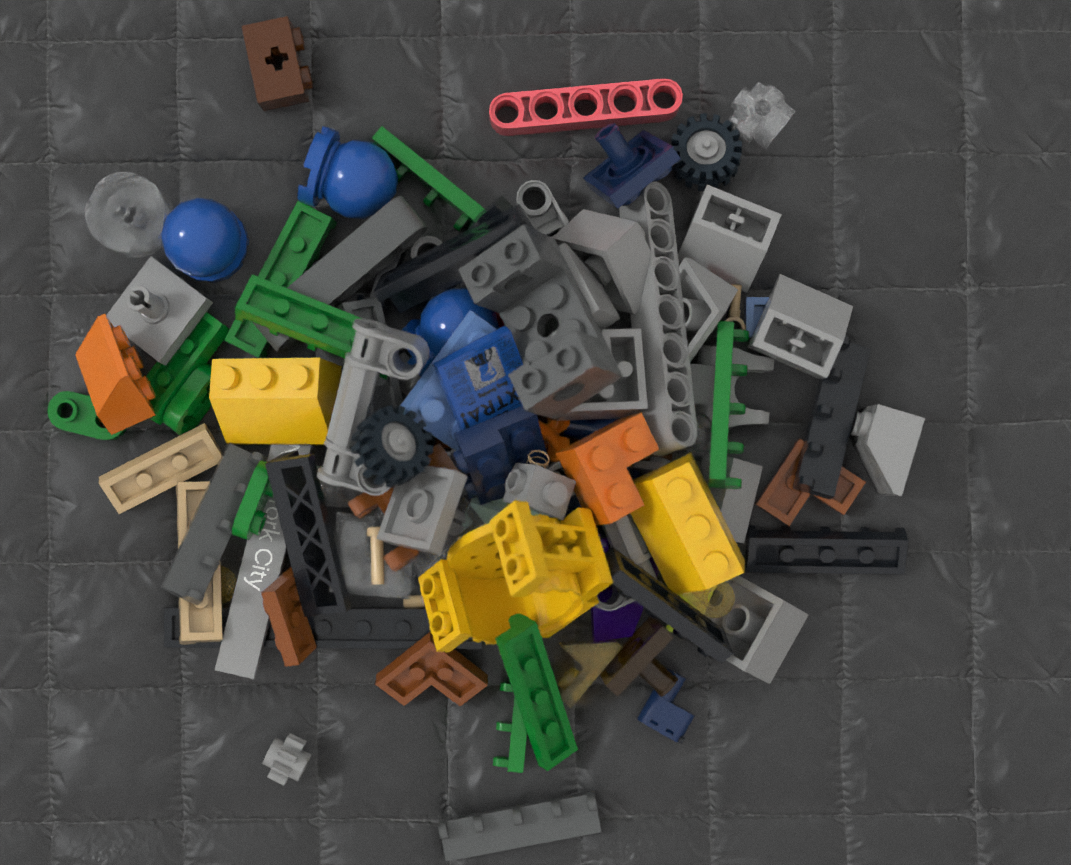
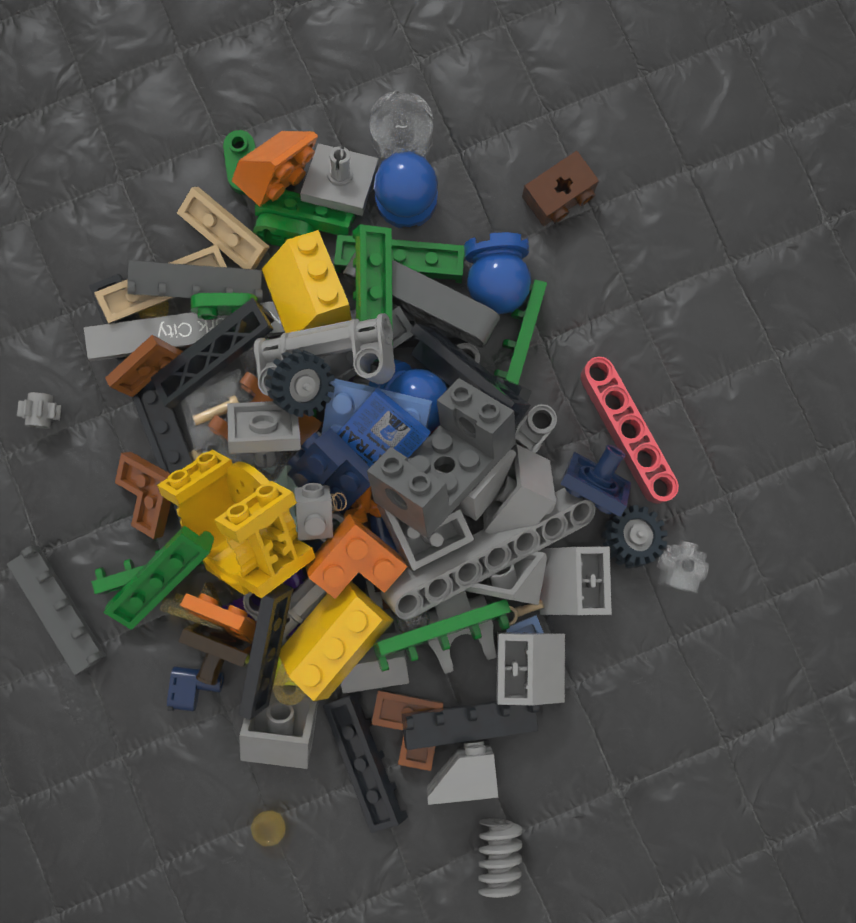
camera: 70 degrees right, 5 degrees down
none -> orange plate [180,593,257,644]
none -> clear yellow plate [251,811,286,846]
none -> light grey piece [478,818,522,898]

